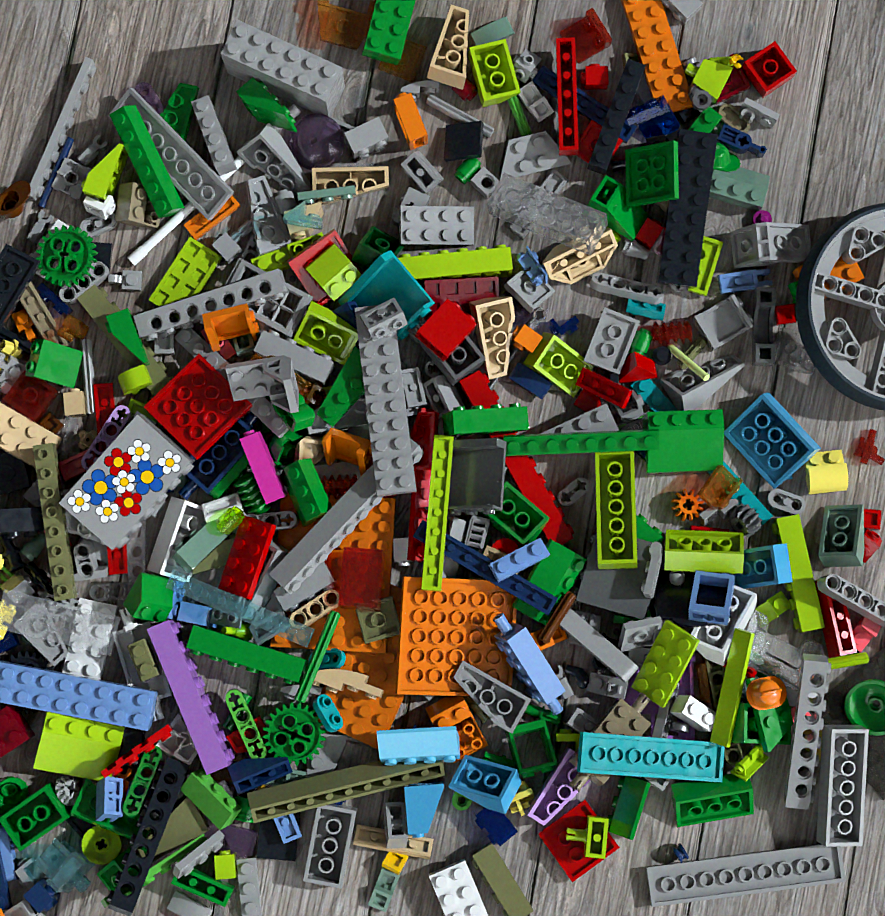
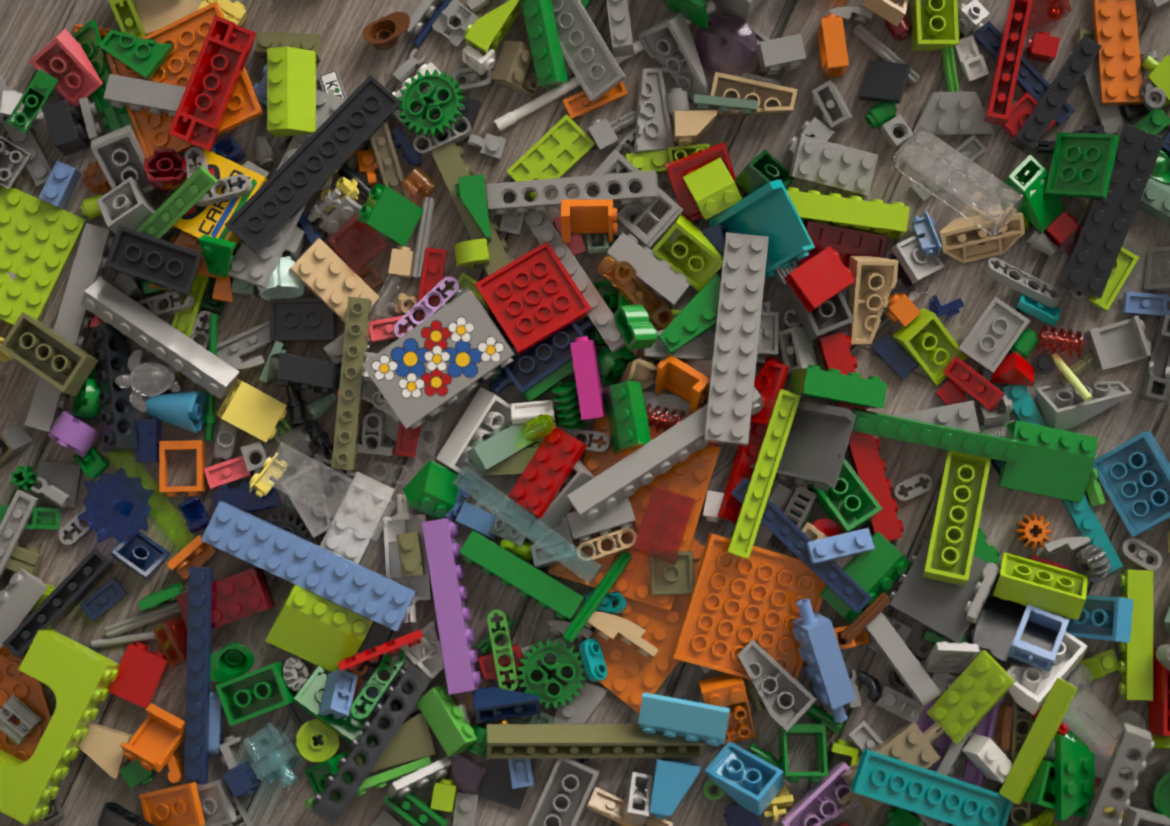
camera: 20 degrees right, 0 degrees up
light grey bracket [225,355,299,413] -> none
clear light blue slope [283,200,324,230] -> none
light grey bracket [360,298,408,341] -> none
clear blue bracket [626,95,680,139] -> none
light grey hinge [669,571,685,585] -> none
flat silver tile [669,722,689,733] -> none
clear orange bracket [697,465,743,510] -> none
orange piece [746,676,787,710] -> none
none -> bright green bar [1086,468,1106,507]

